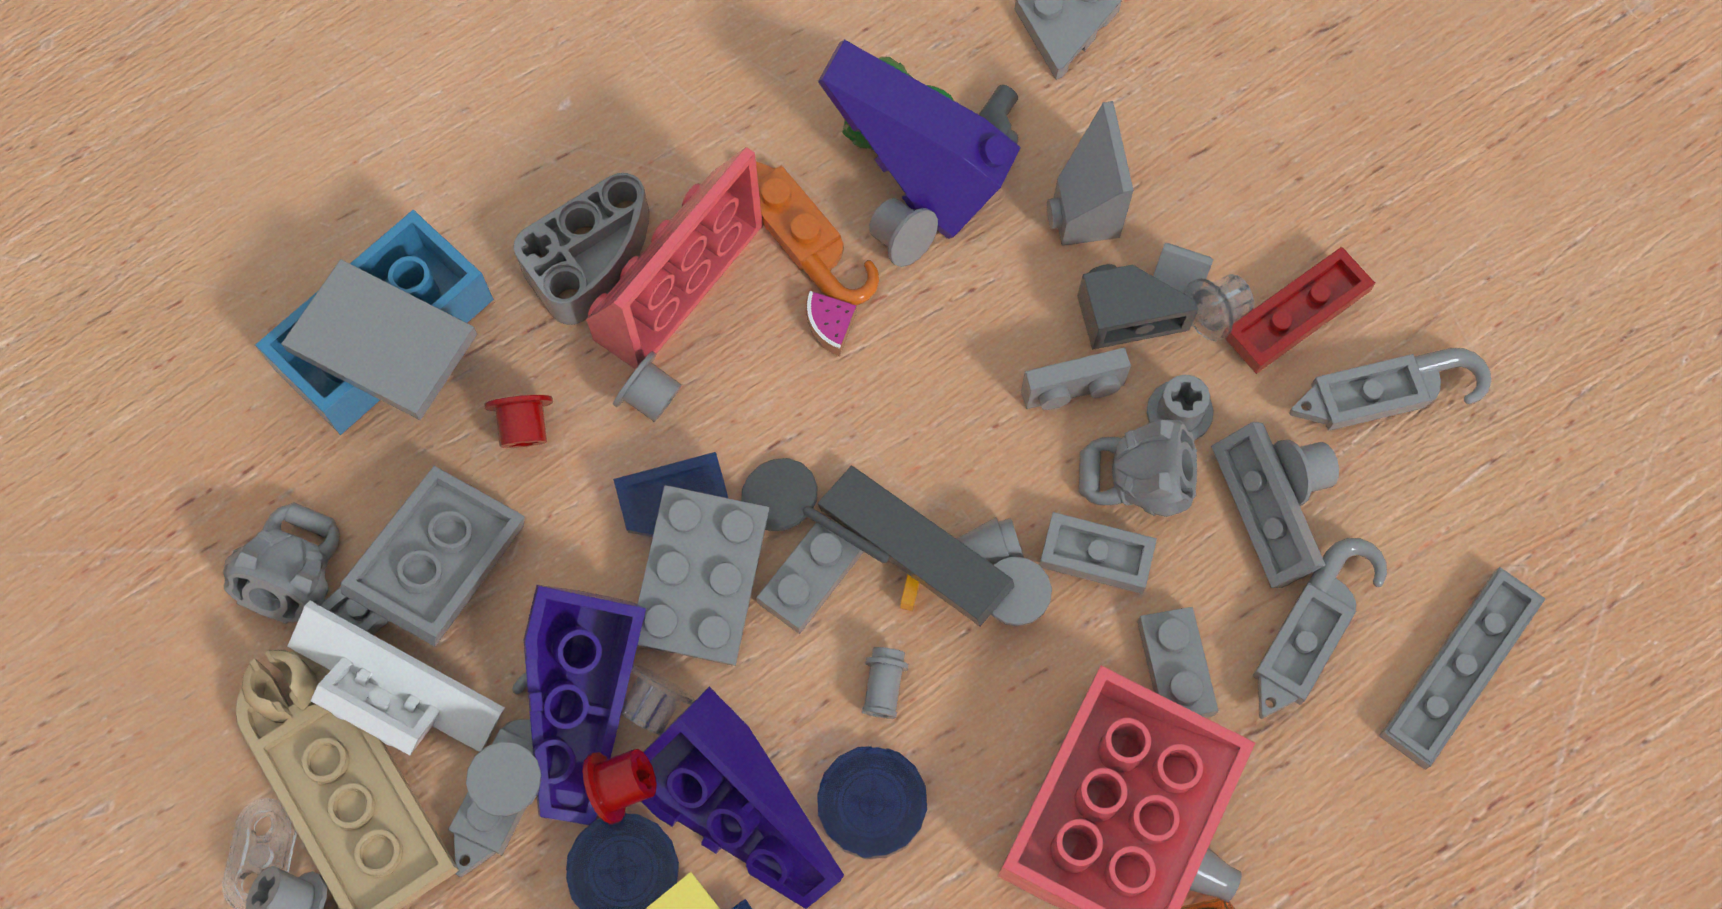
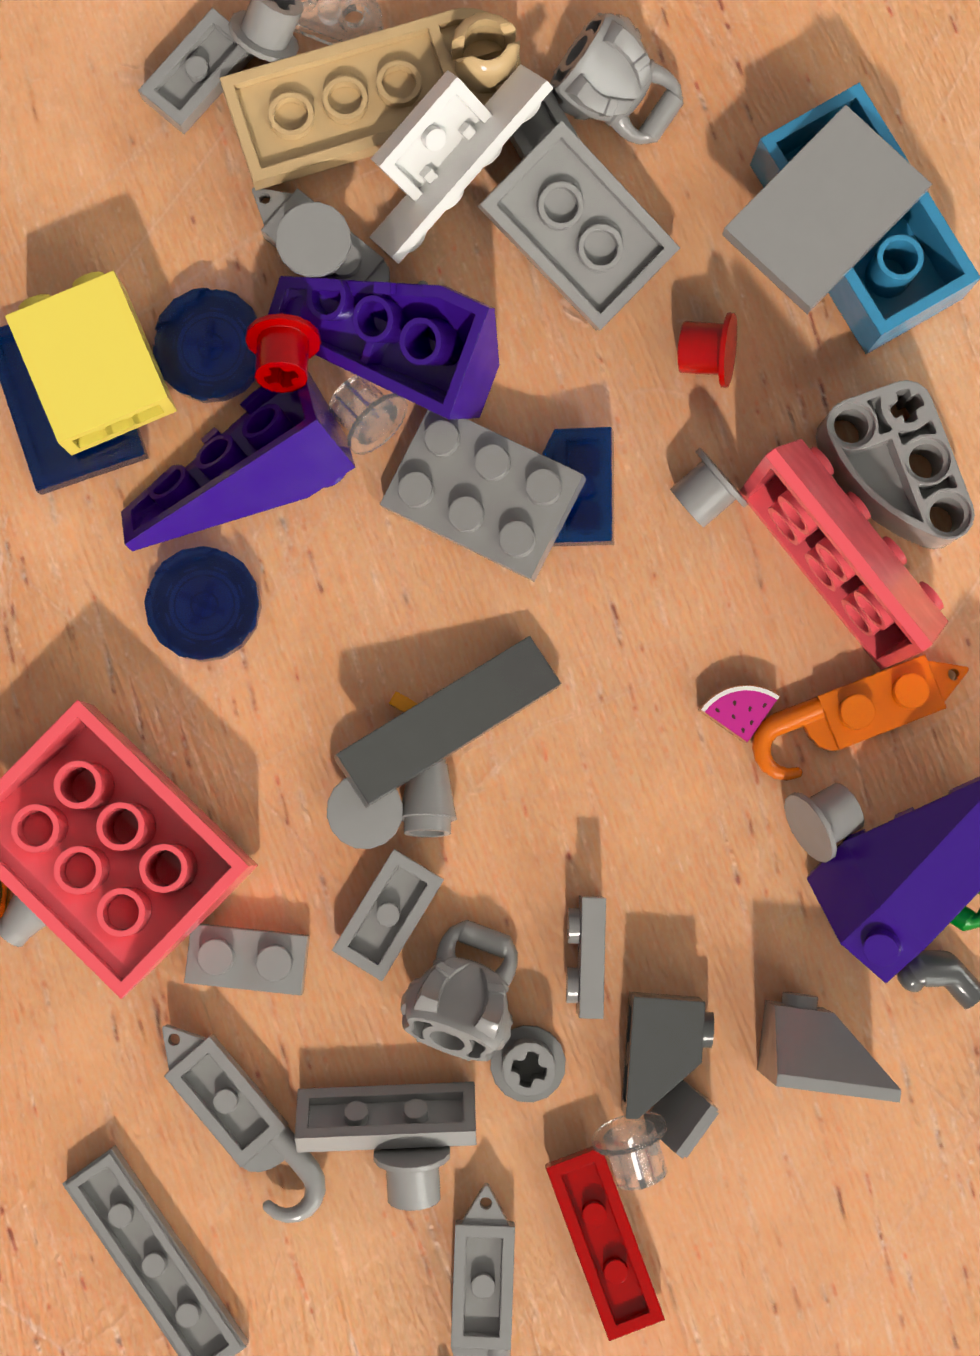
camera: 105 degrees right, 15 degrees up
dark grey piece [741,458,889,563] -> none
light grey plate [756,523,864,634] -> none
light grey pin [862,647,908,719] -> none

